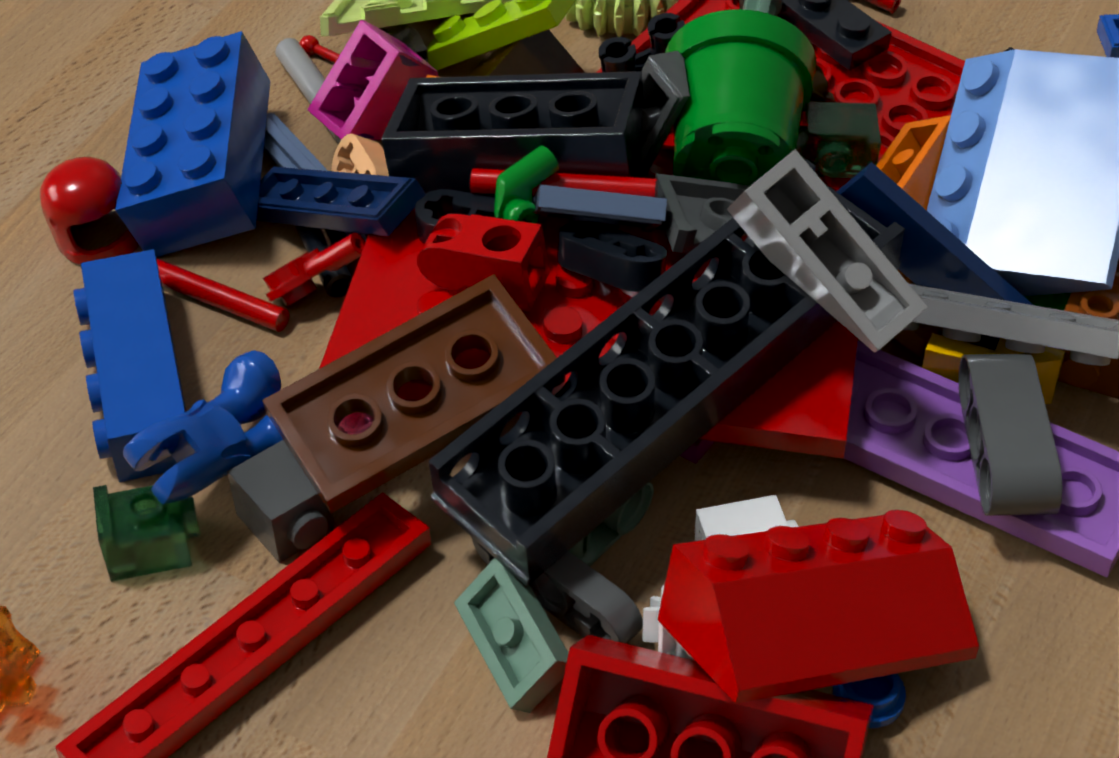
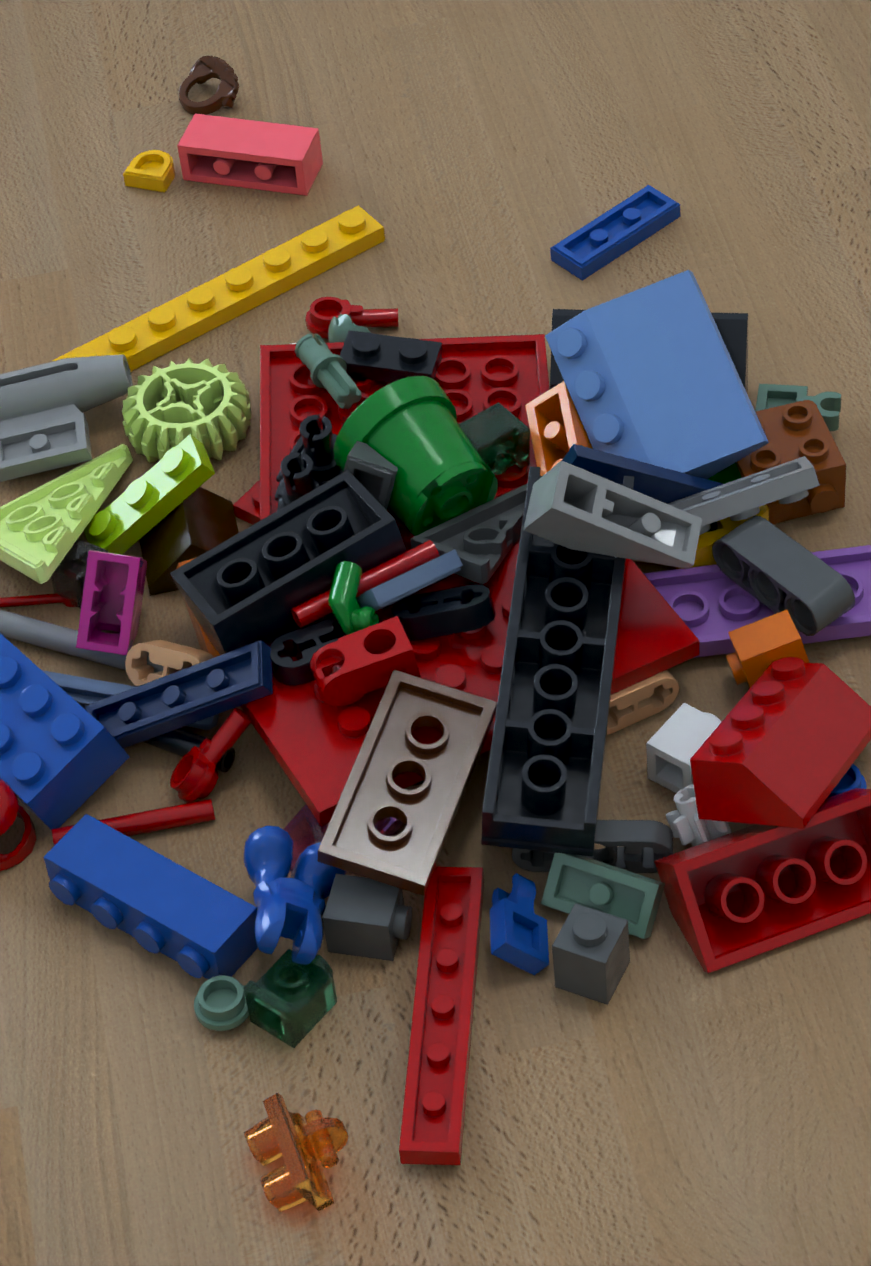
camera: 35 degrees left, 0 degrees up
none -> sand green plate [194,975,252,1031]
none -> blue plate [489,873,549,975]
none -> dark grey brick [552,903,630,1005]
none -> light nougat beam [607,669,680,735]
none -> orange brick [726,610,809,689]

